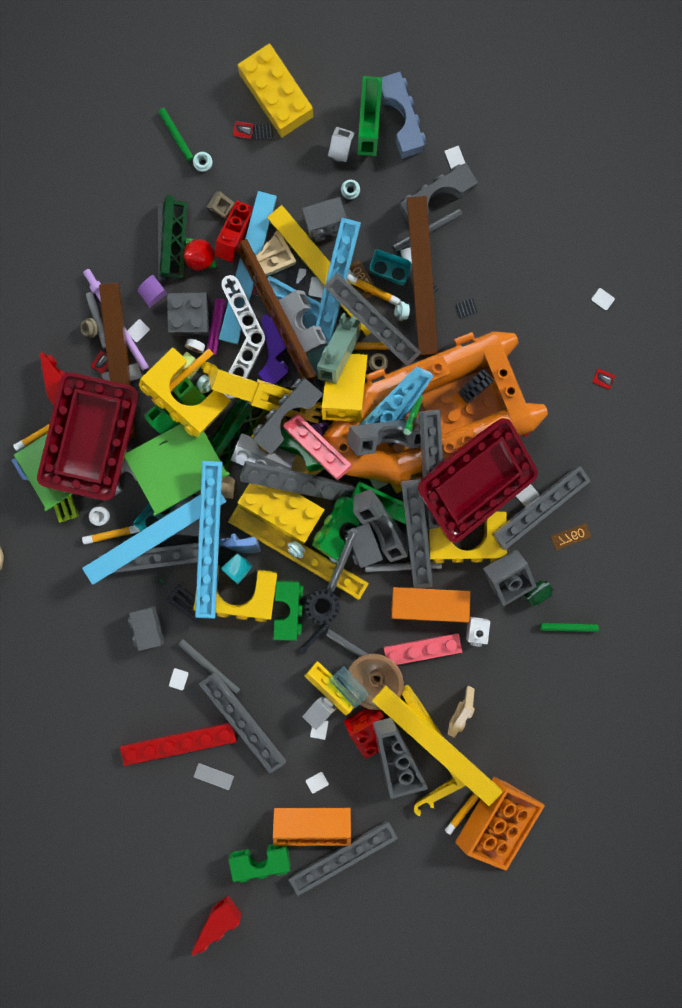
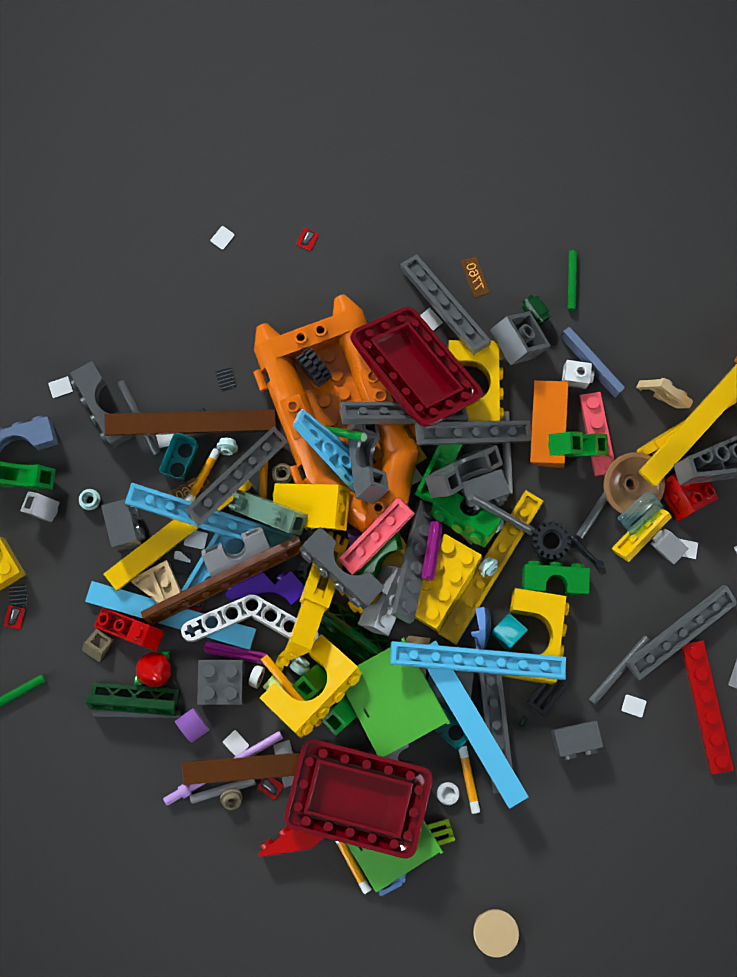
camera: 90 degrees left, 10 degrees down
light aqua plate [193,152,212,172] -> none
none -> magenta axle [421,521,443,581]
none -> green arch [548,432,608,458]
none -> sand blue tile [560,327,625,398]

